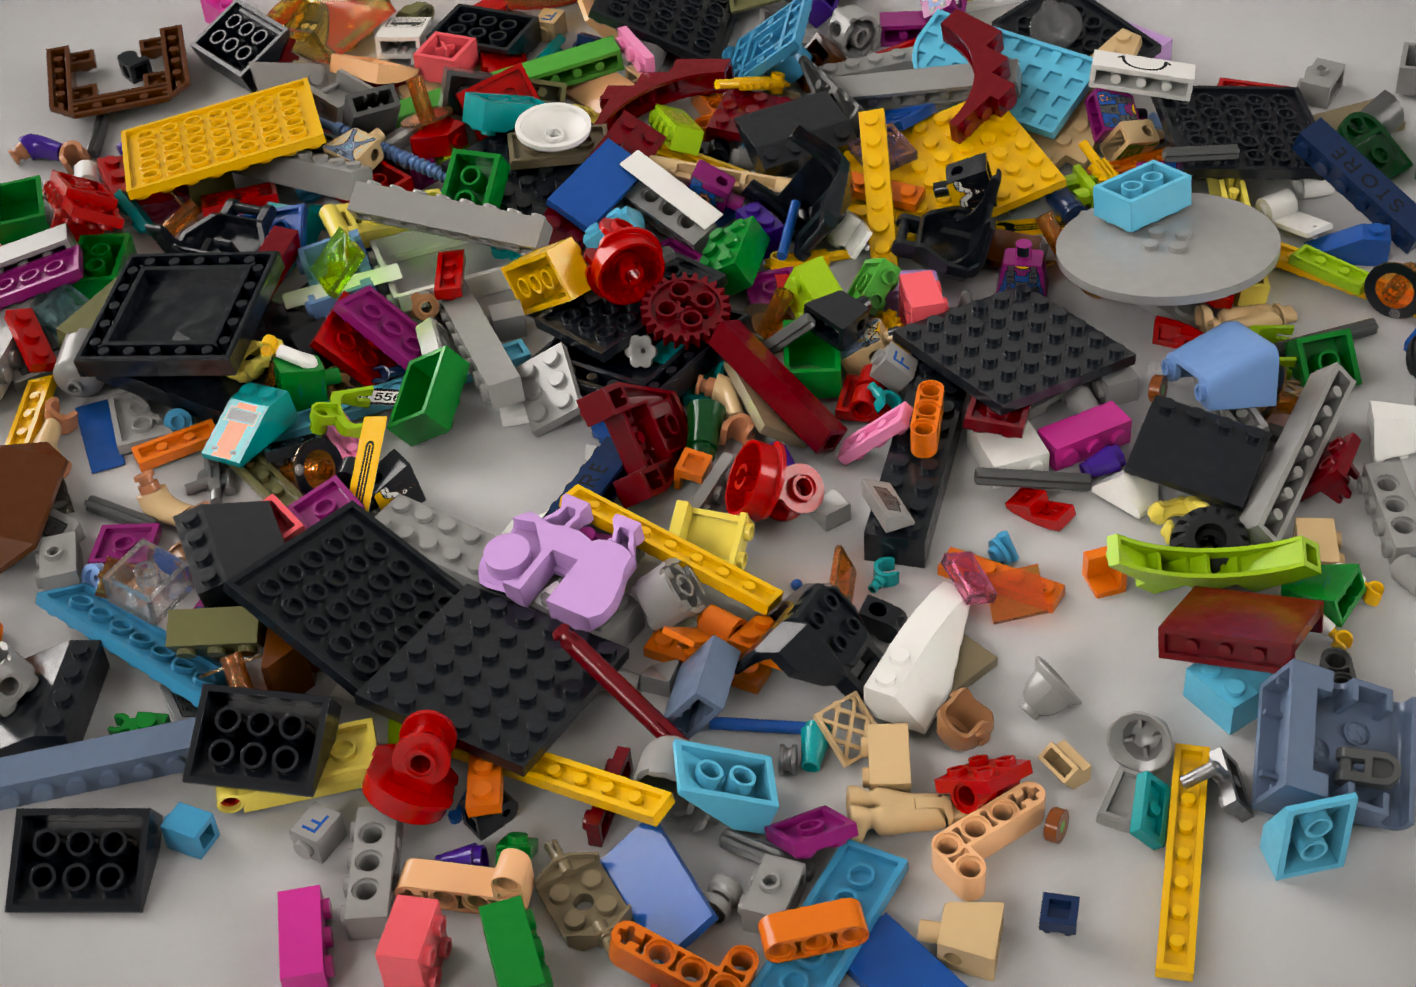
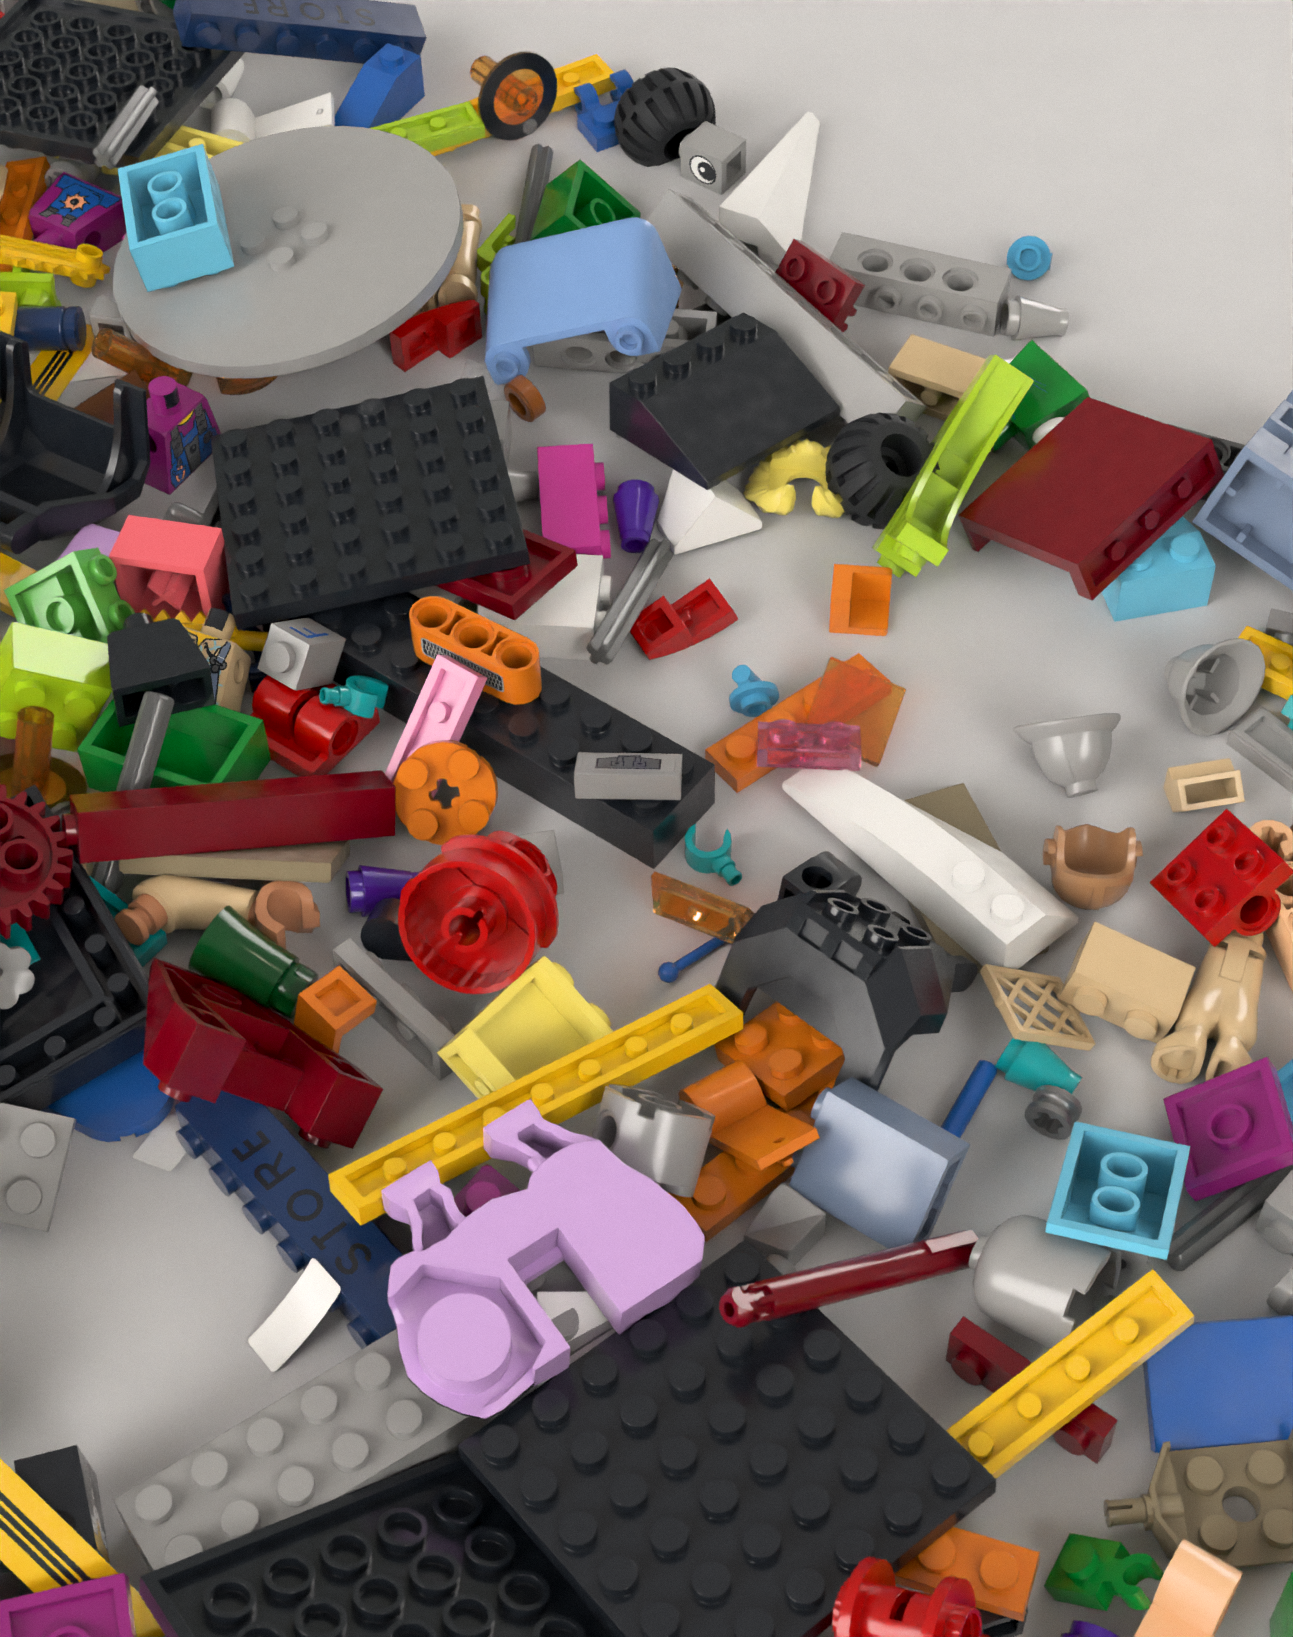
camera: 70 degrees left, 10 degrees up
none -> orange plate [393,740,498,845]

